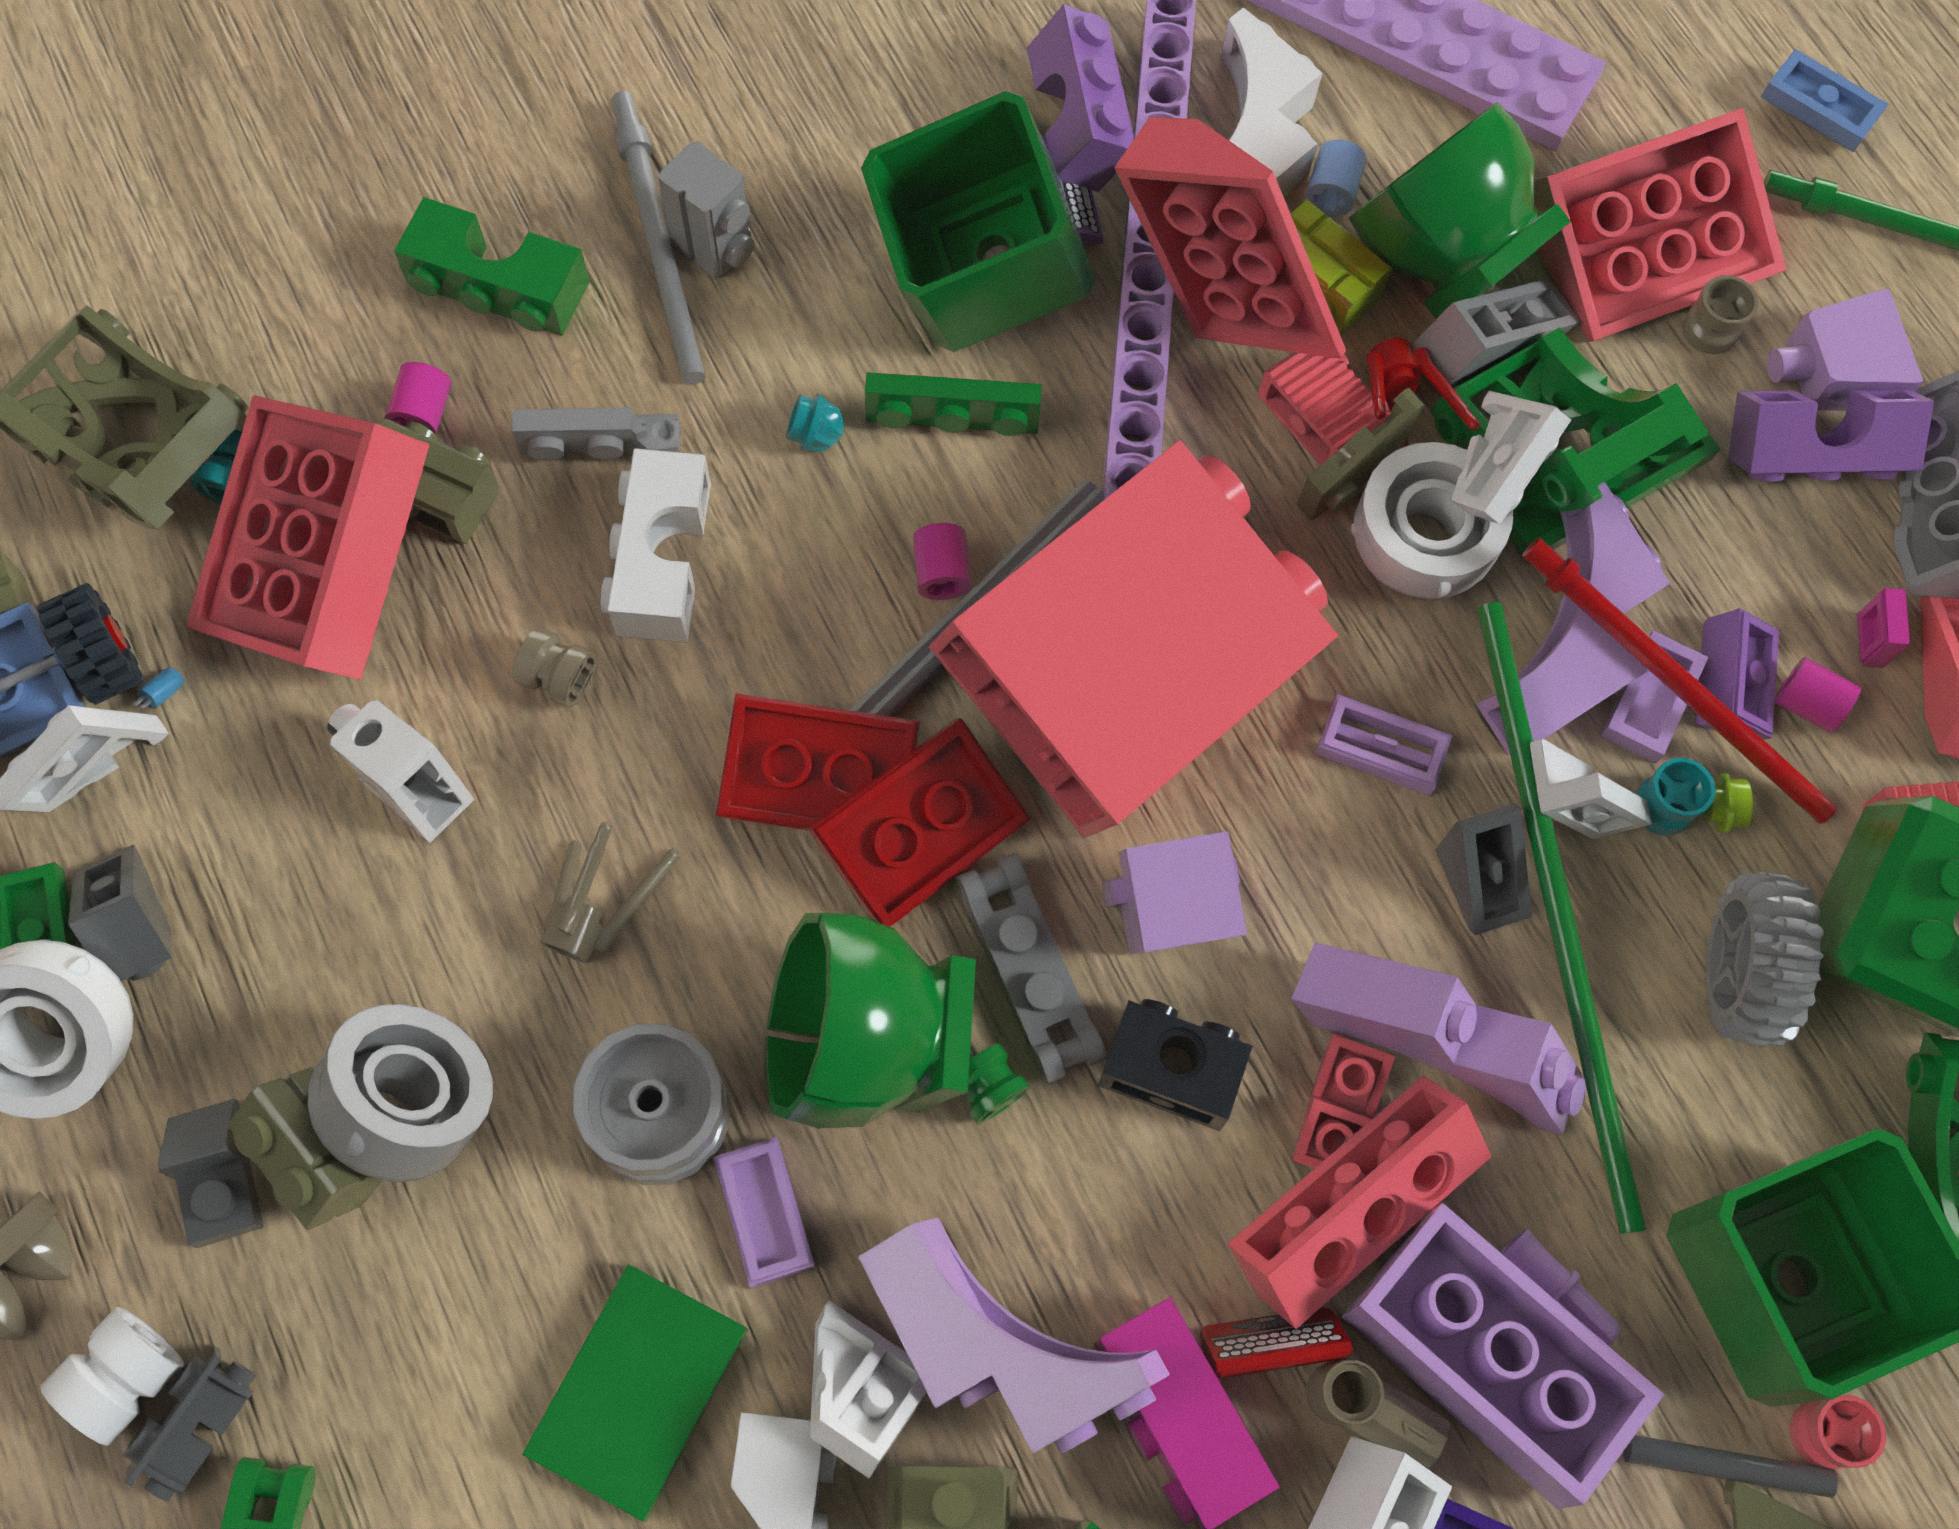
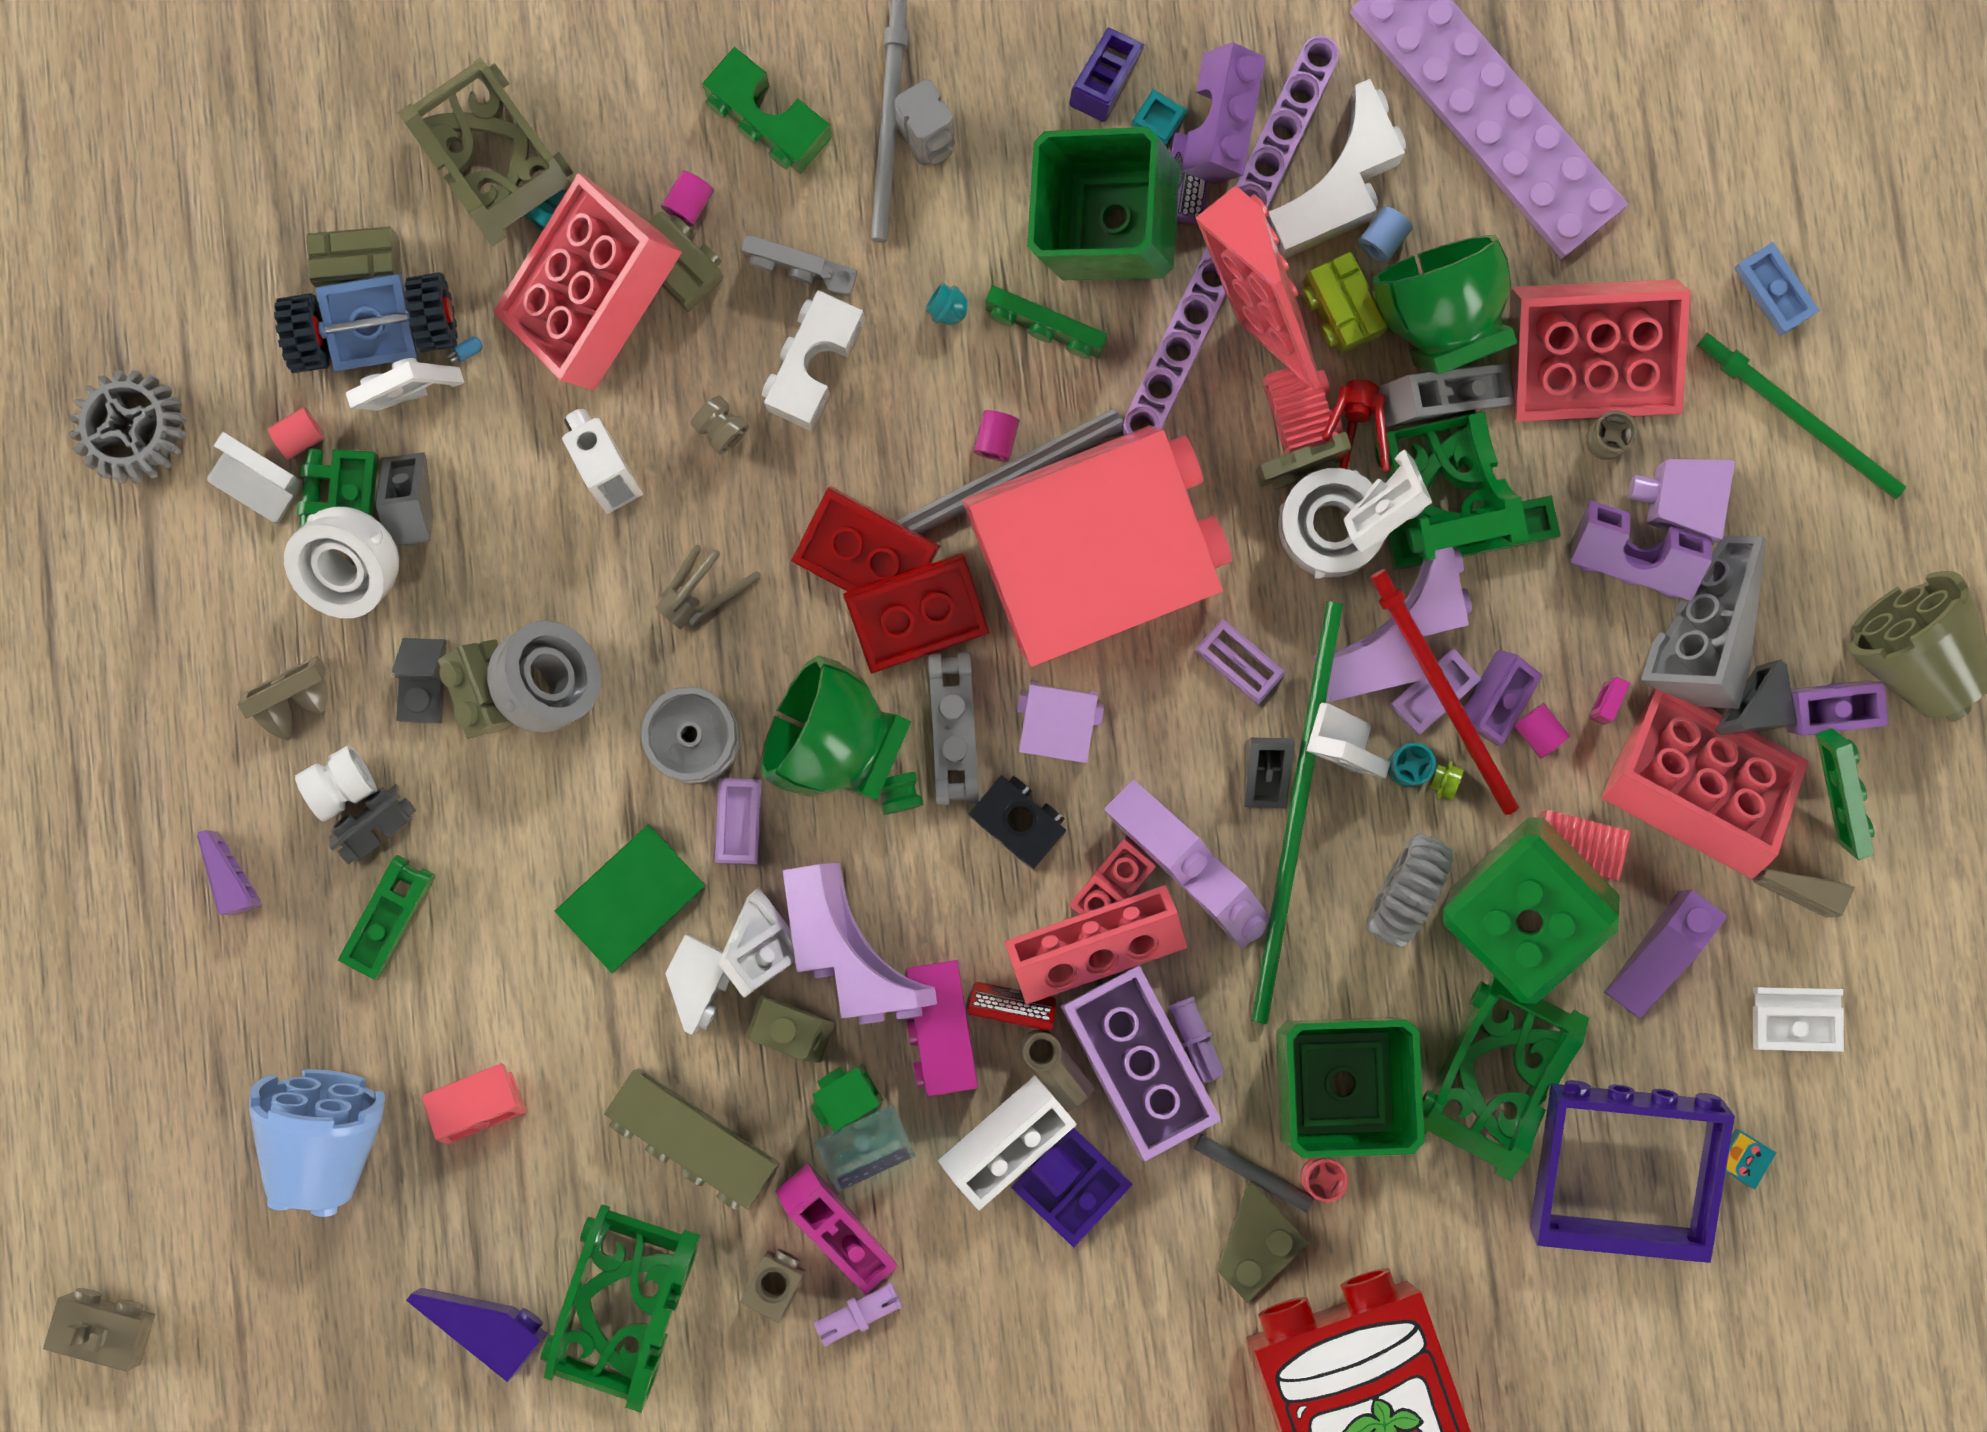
camera: 25 degrees right, 15 degrees up
none -> dark purple slope [1069,27,1145,122]

